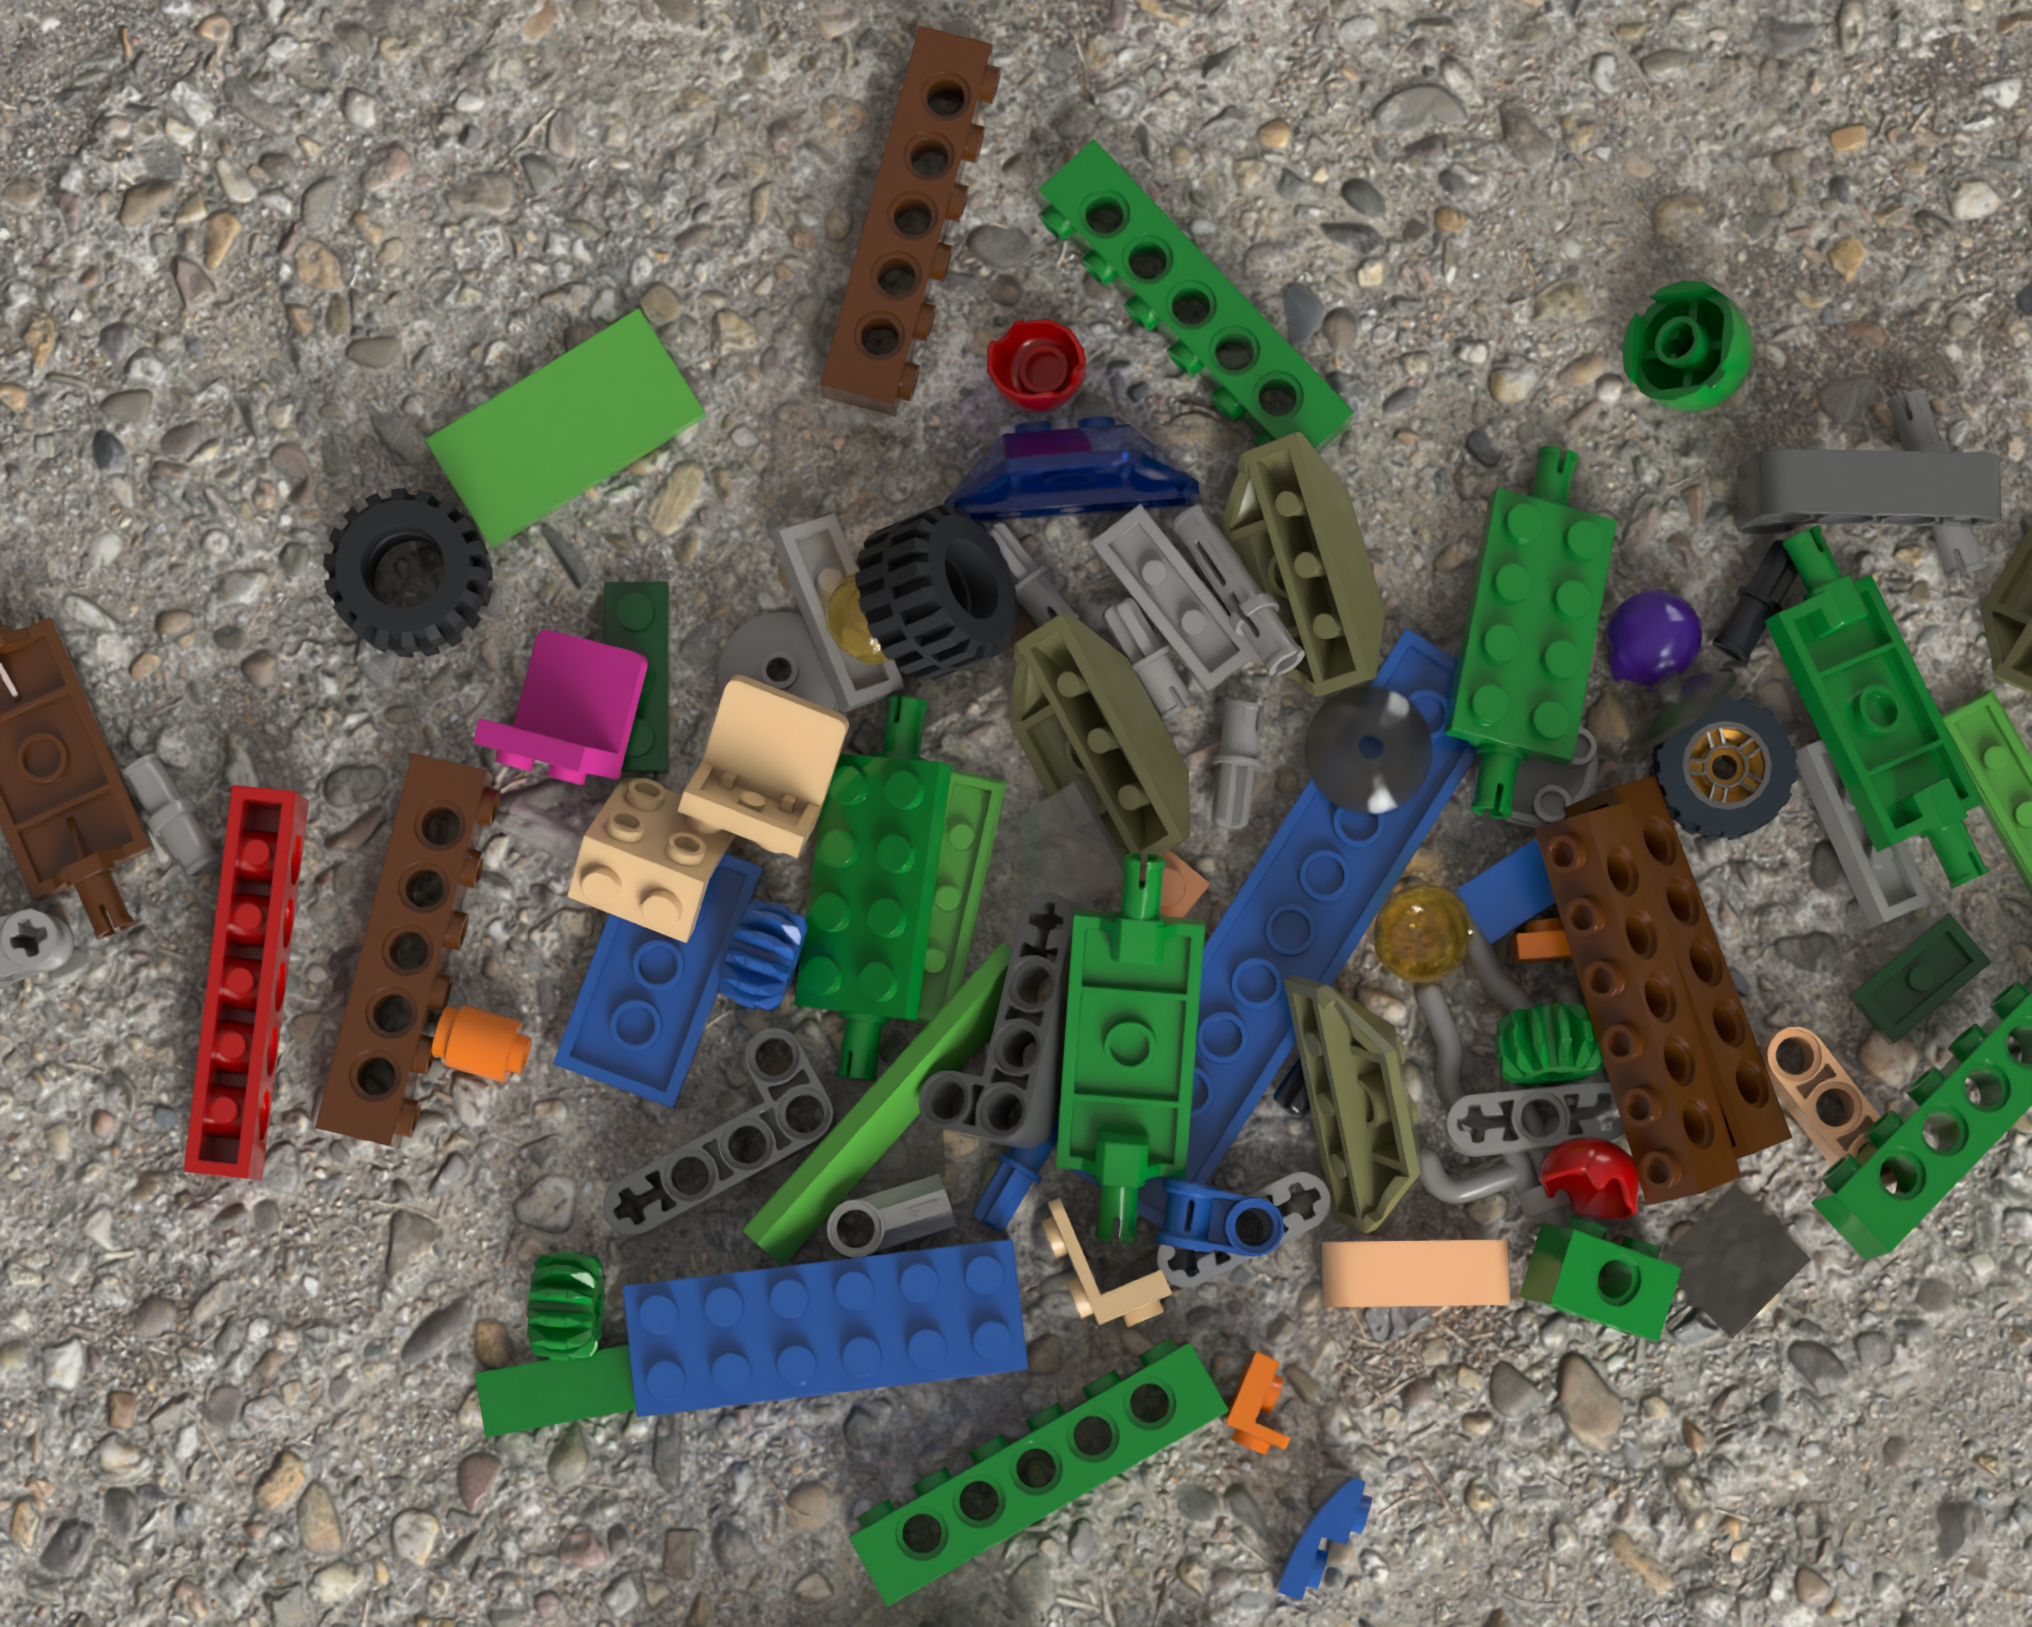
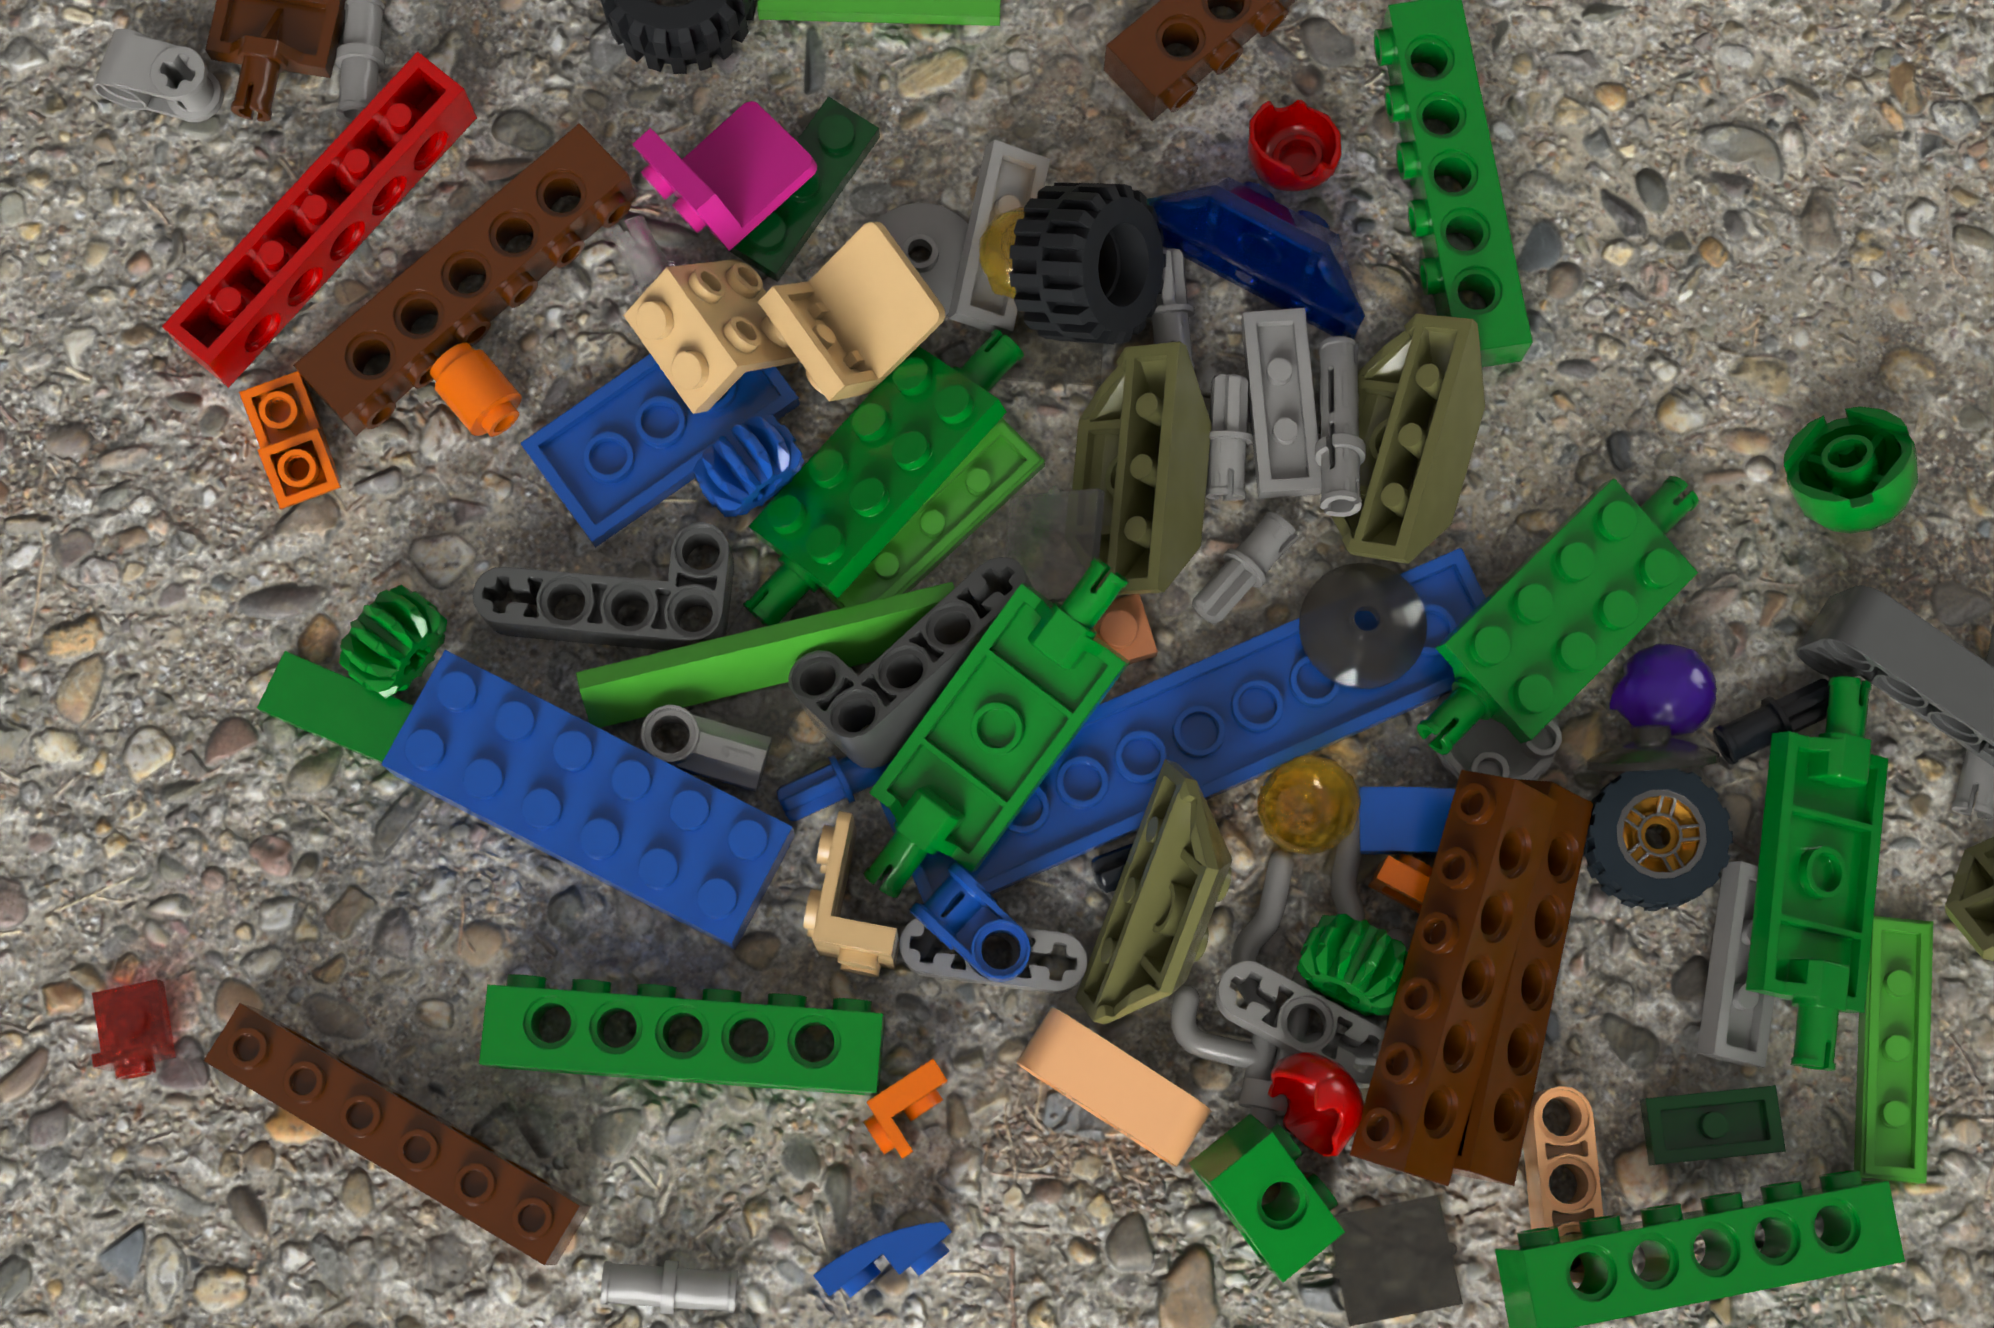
camera: 30 degrees right, 5 degrees down
none -> orange slope [239,371,342,509]

